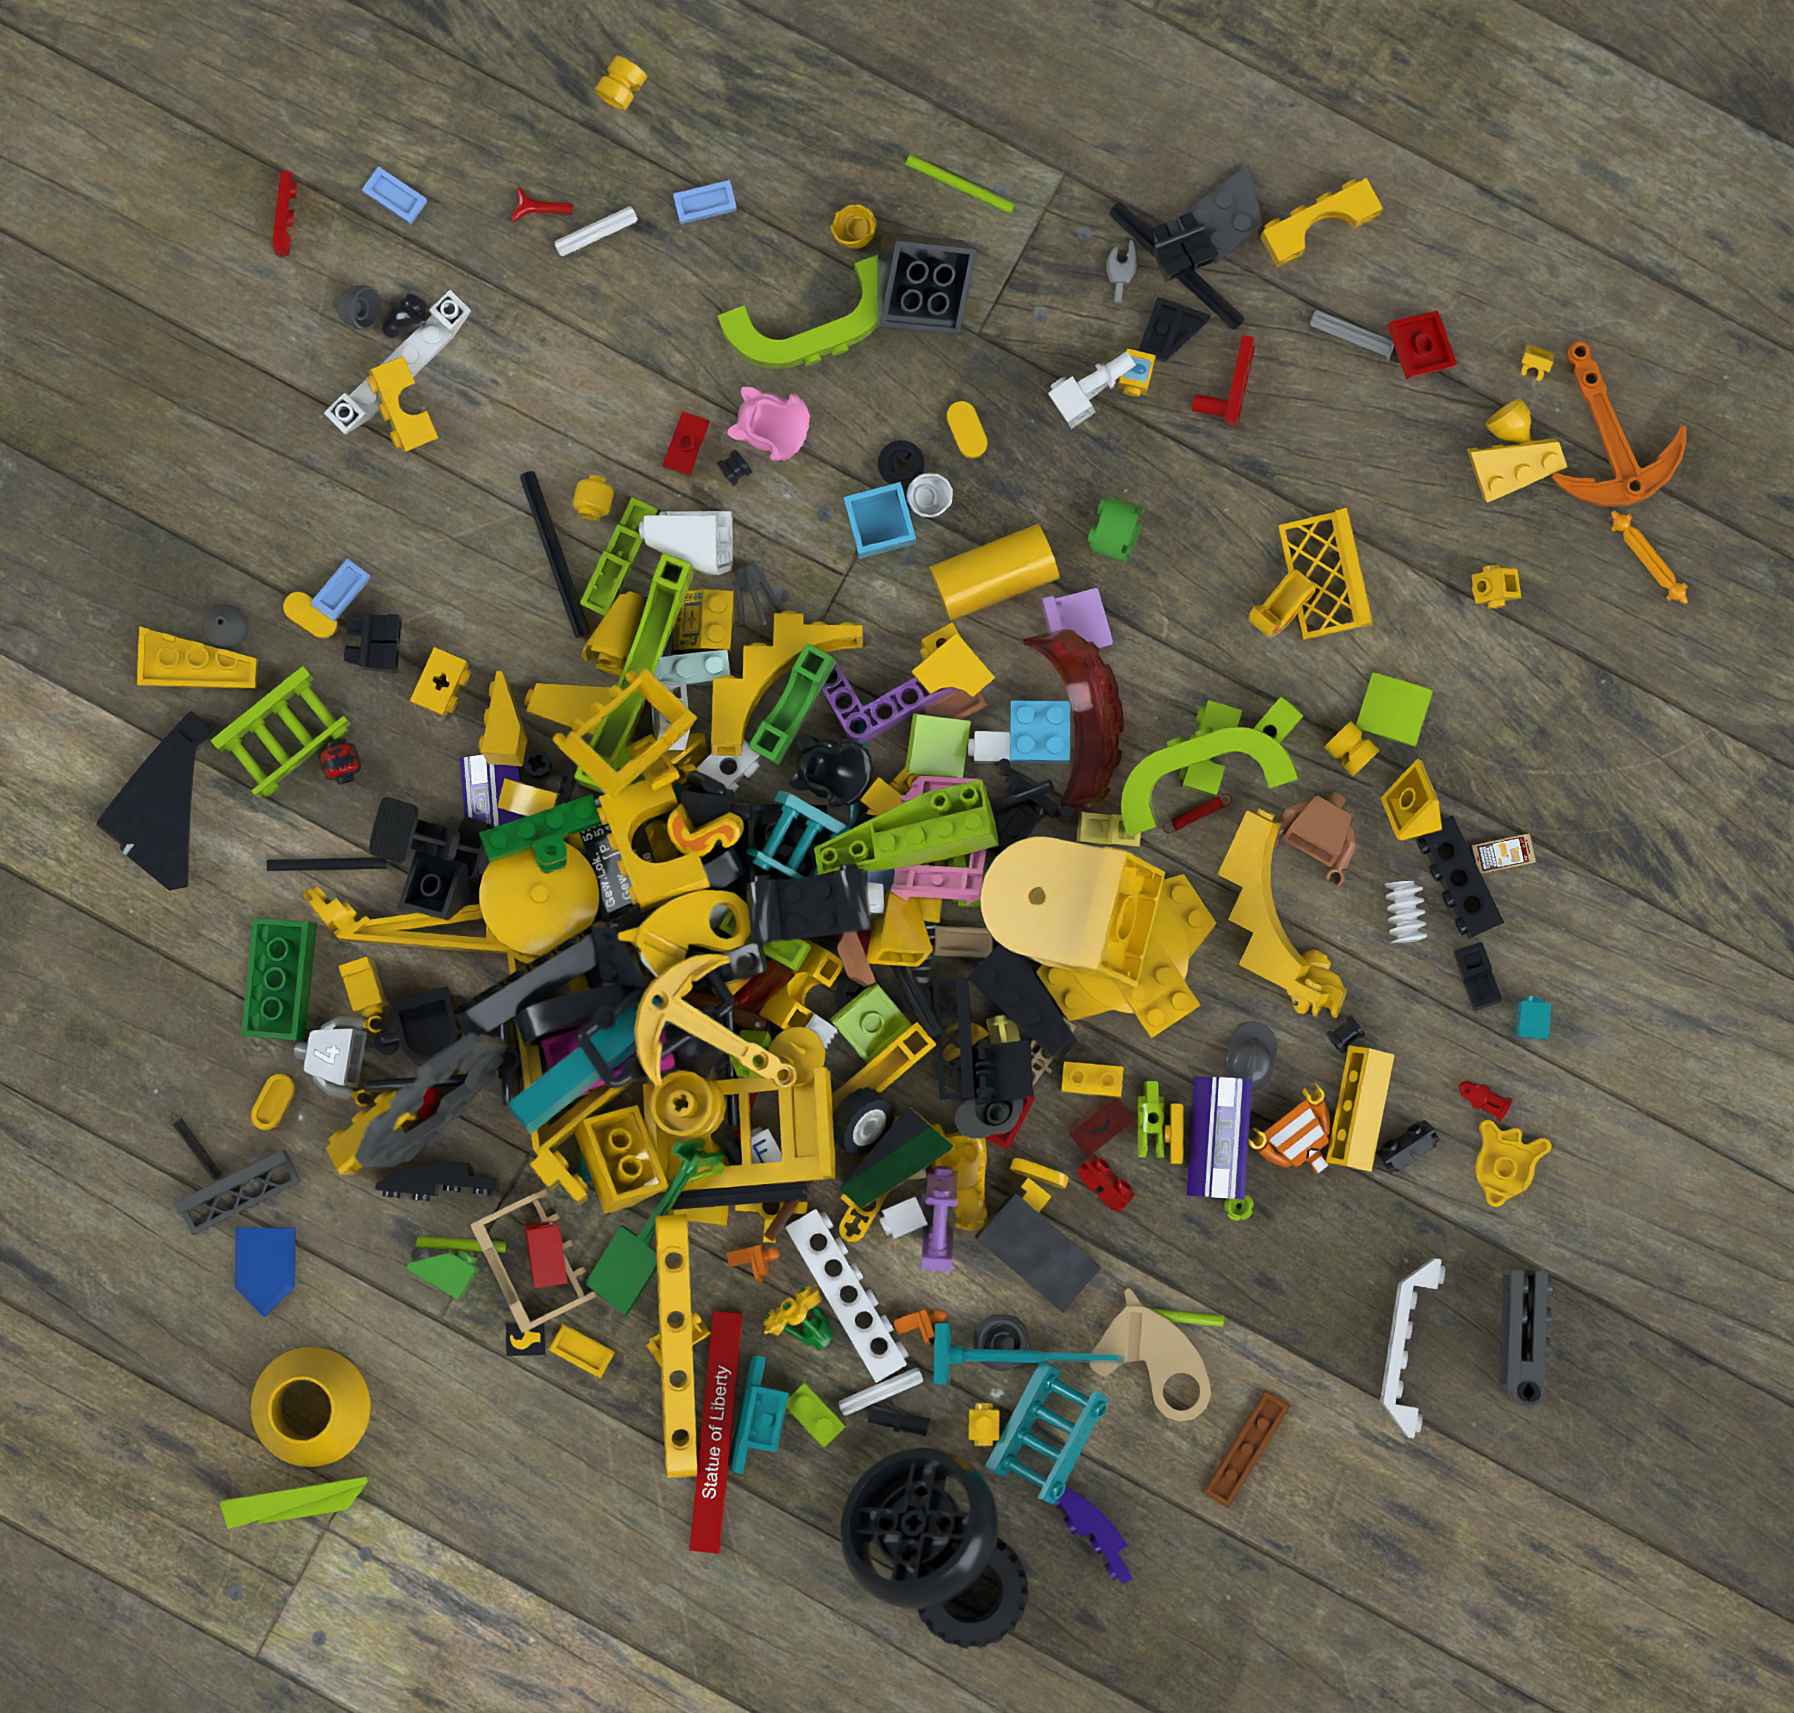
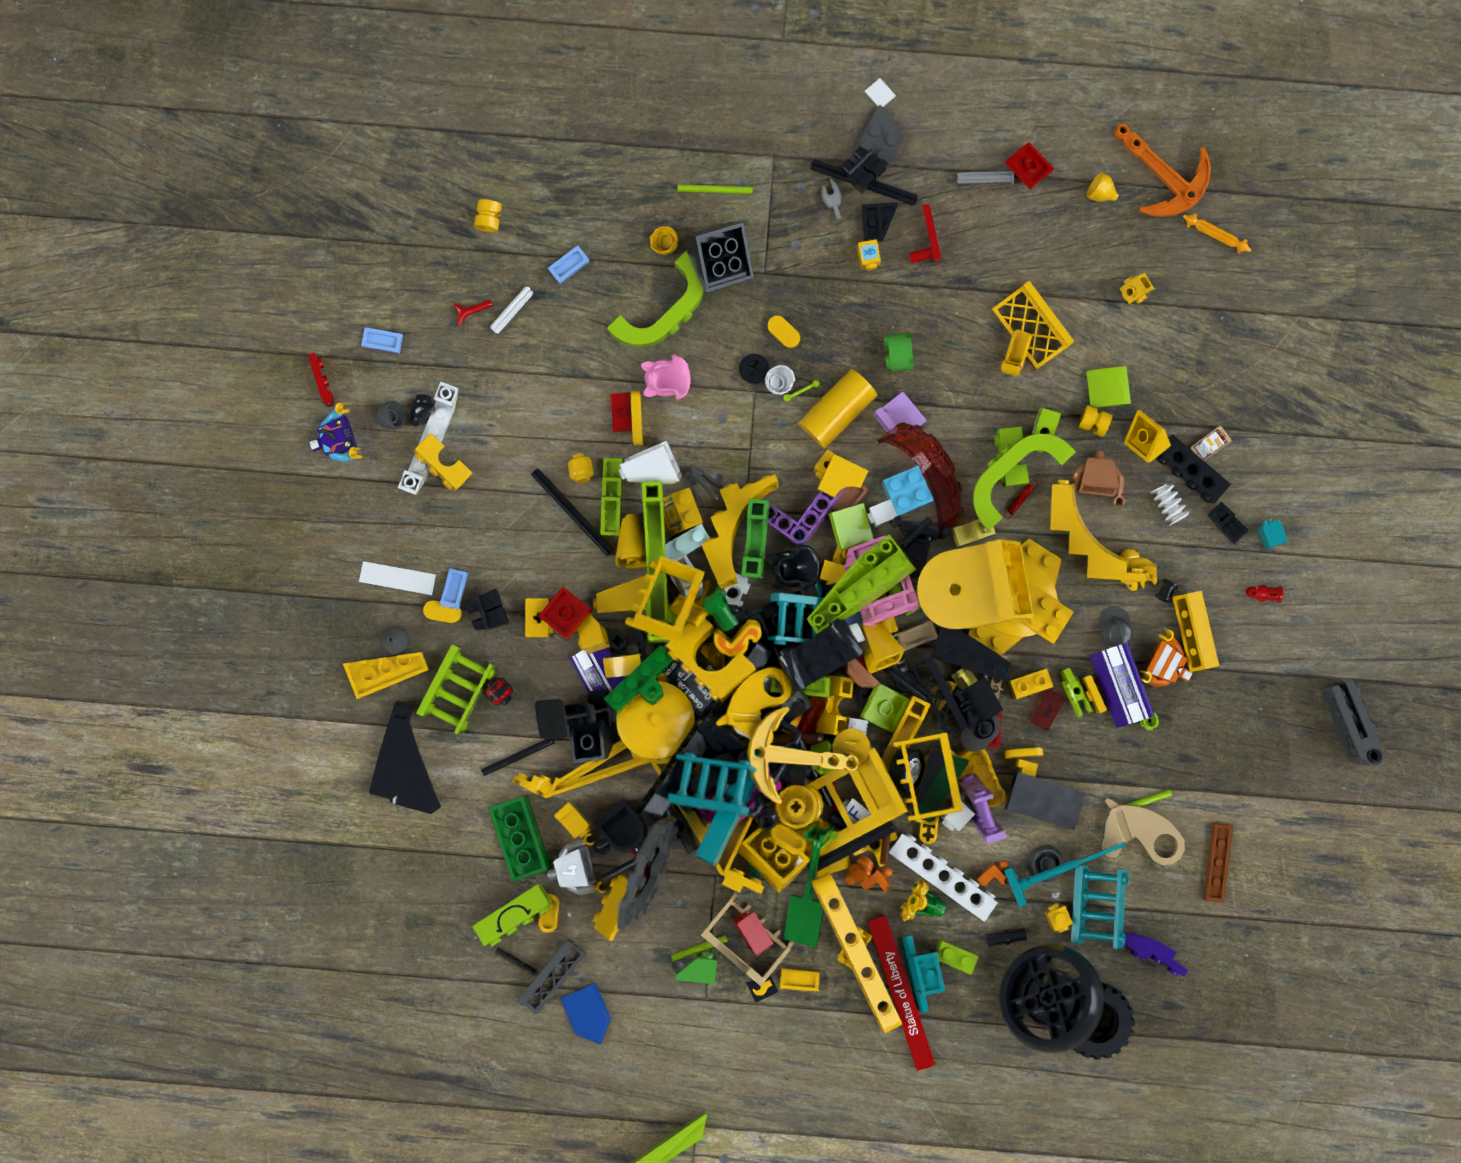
camera: 25 degrees left, 0 degrees up
yellow cone [251,1347,371,1467] -> none
black slope [375,1162,500,1201] -> none
black wheel [716,449,752,487] -> none
white axle [838,1368,923,1416] -> none
medium azure piece [844,482,916,559] -> none
white brick [1048,351,1136,429] -> none
red hinge [1076,1153,1135,1213] -> none
yellow arch [1260,178,1383,268] -> none
black hinge [1375,1120,1440,1174] -> none
white slope [1380,1258,1445,1438] -> none
yellow wing [1467,438,1567,503] -> none
yellow tile [1474,1120,1552,1207] -> none
yellow tile [1521,344,1554,381] -> none
none -> torso [310,402,362,462]
none -> white sticker [359,561,436,595]
none -> lime brick [472,883,553,947]
none -> red plate [538,586,593,640]
none -> yellow beam [631,390,643,446]
none -> teal fence [668,752,757,816]
none -> green piece [702,586,738,632]
none -> black plate [754,806,779,830]
none -> yellow tile [769,823,806,855]
none -> lime hinge [783,380,820,402]
none -> orange animal [844,856,874,885]
none -> white sticker [865,78,896,107]
none -> yellow hinge [893,733,963,821]

